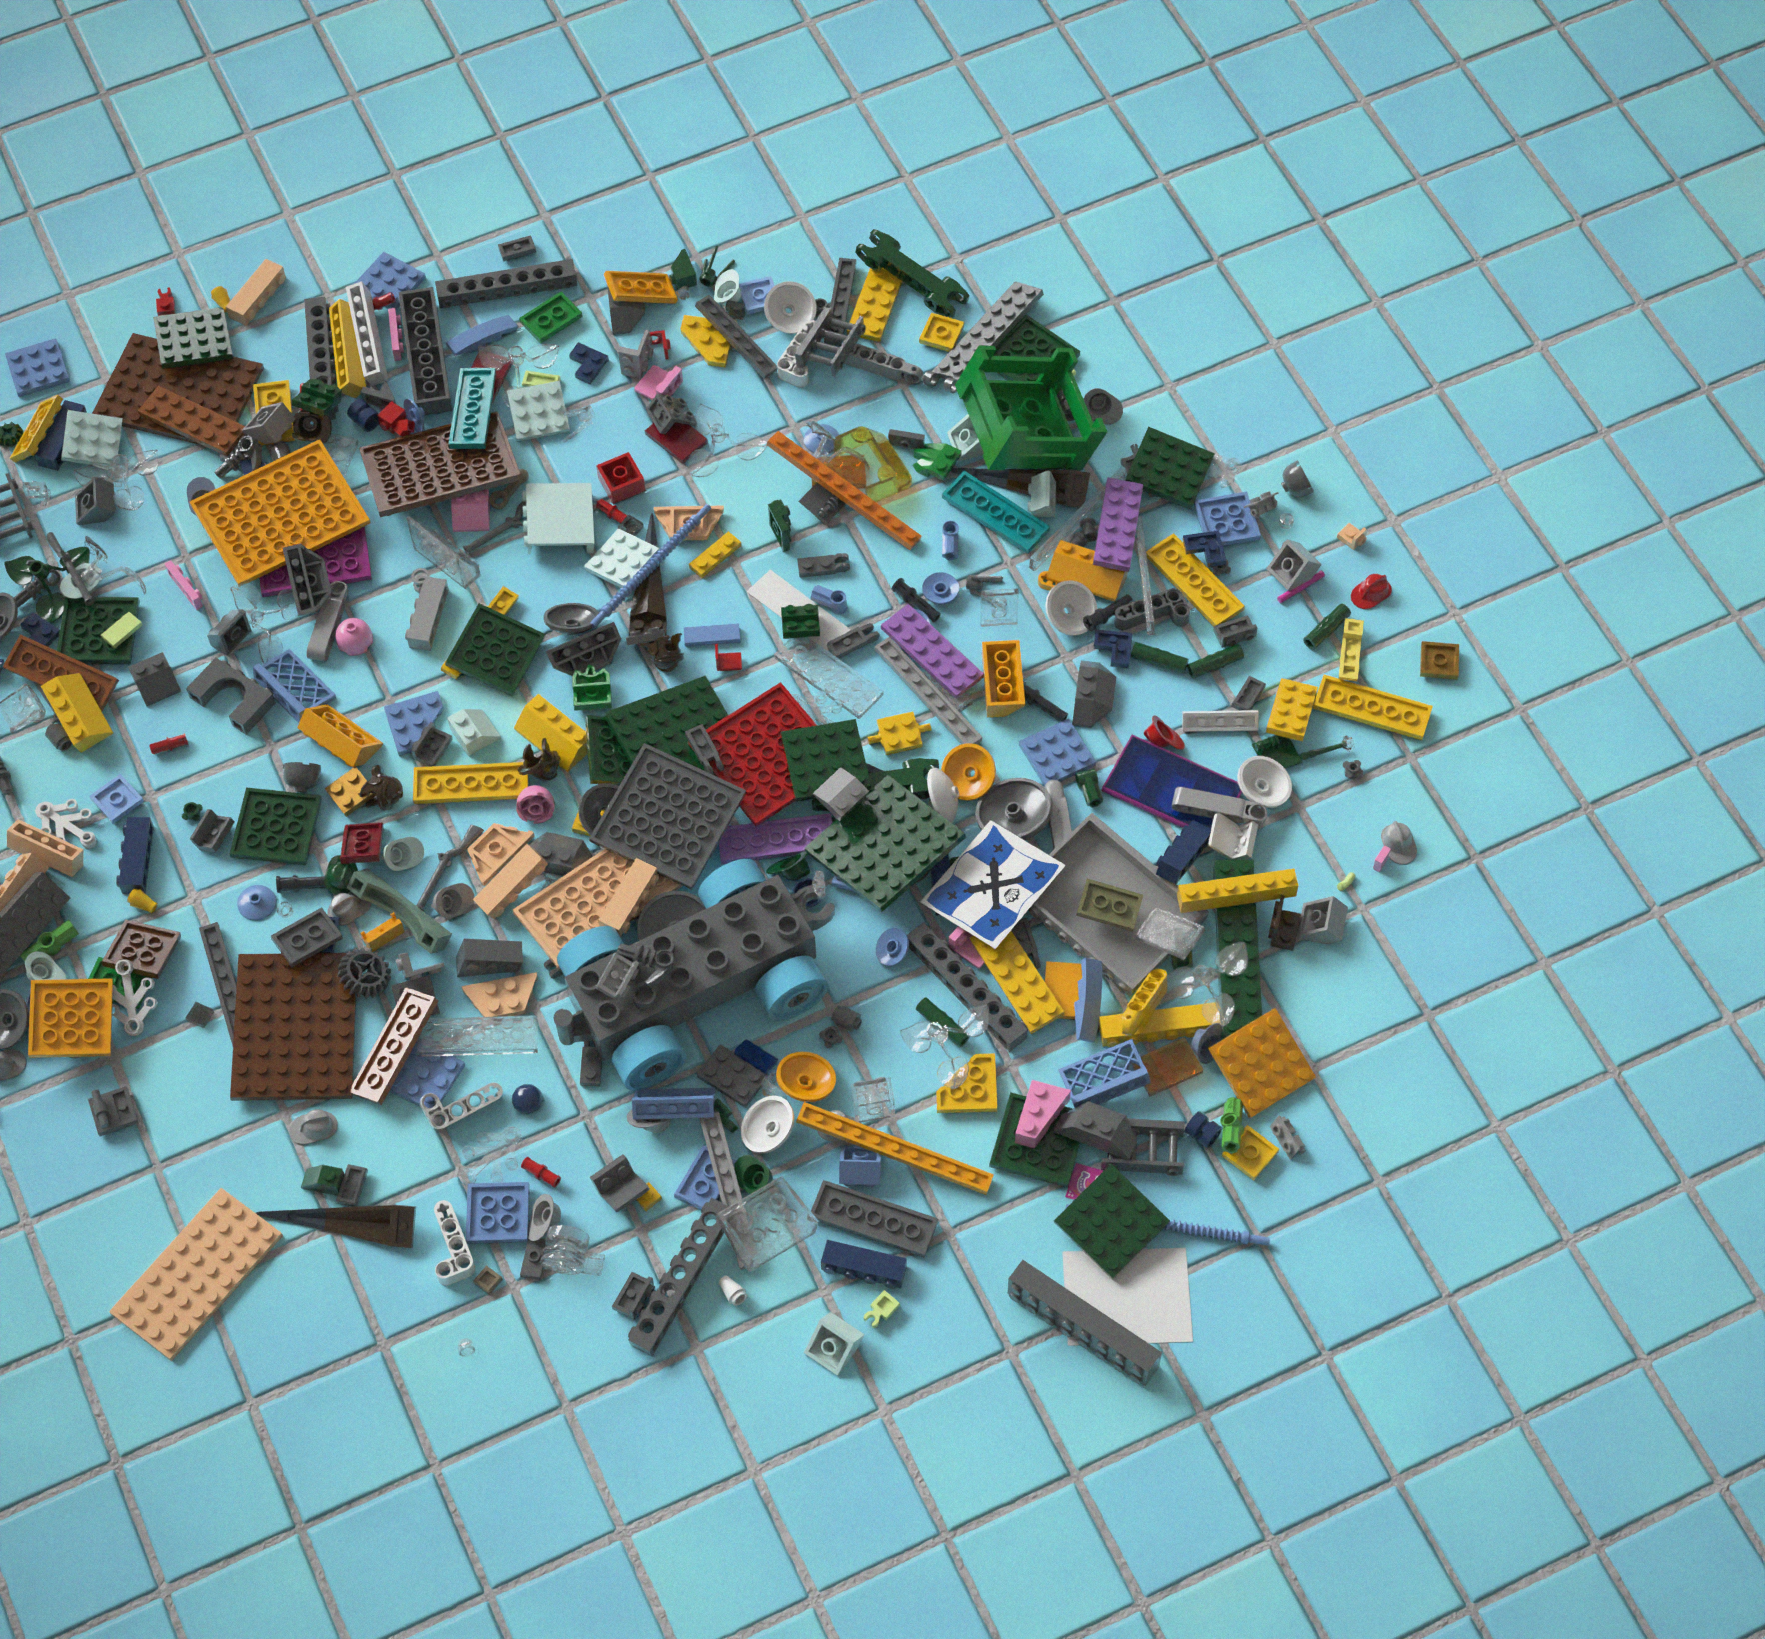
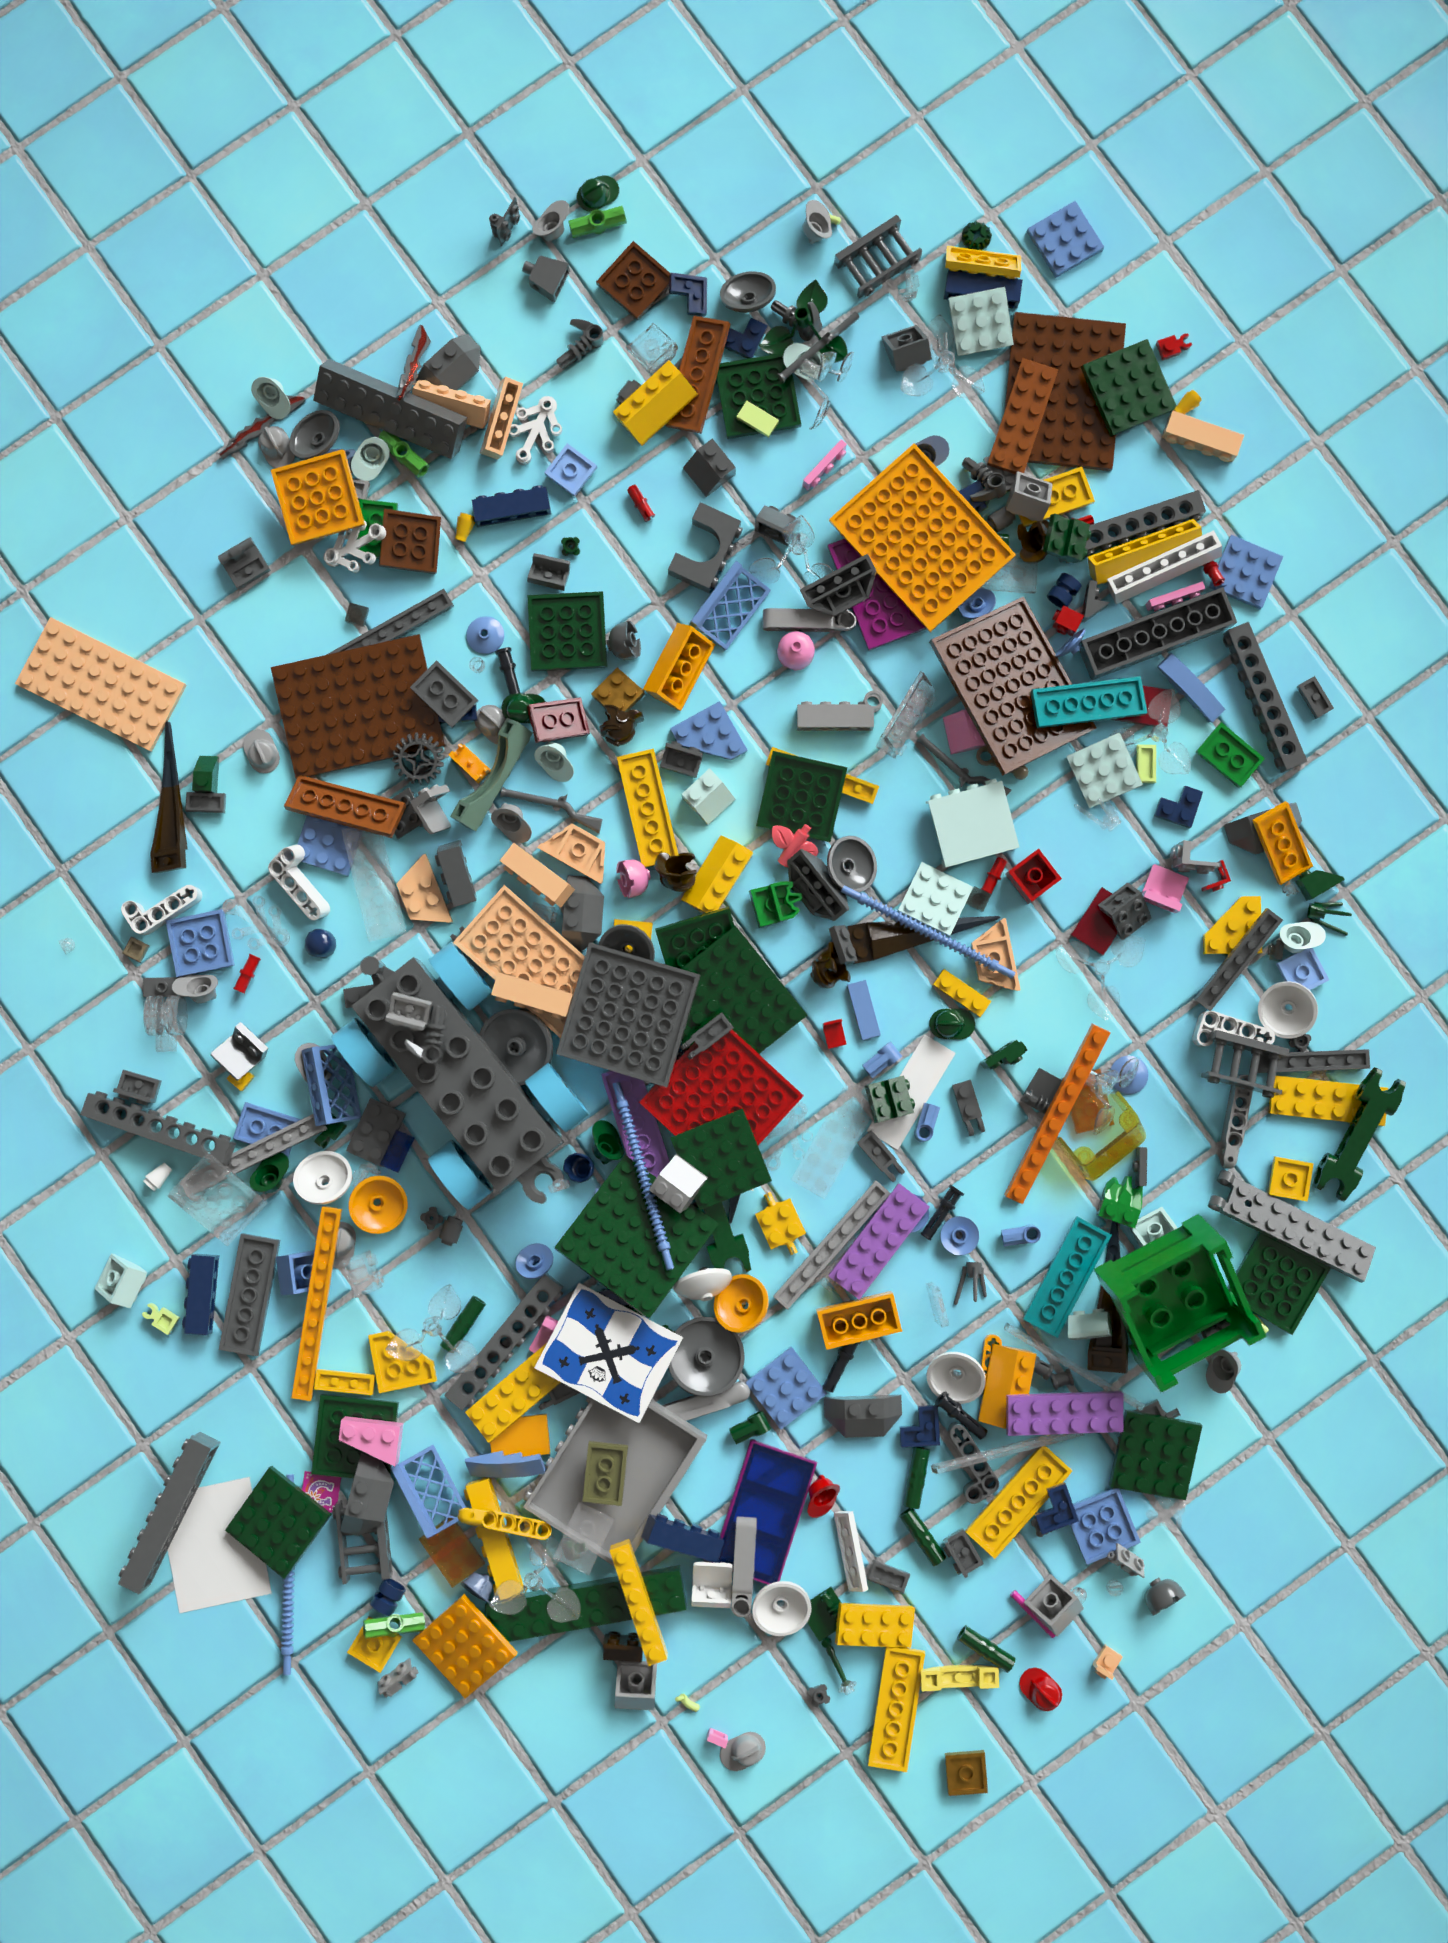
camera: 75 degrees right, 25 degrees up
red piece [393,419,415,436] -> none
none -> yellow plate [314,1369,376,1395]
none -> medium blue hose [613,1082,674,1270]
none -> coral plant [772,824,819,868]
none -> medium blue piece [862,1041,902,1078]
none -> dark green piece [929,1009,975,1039]
none -> medium blue dish [959,588,996,619]

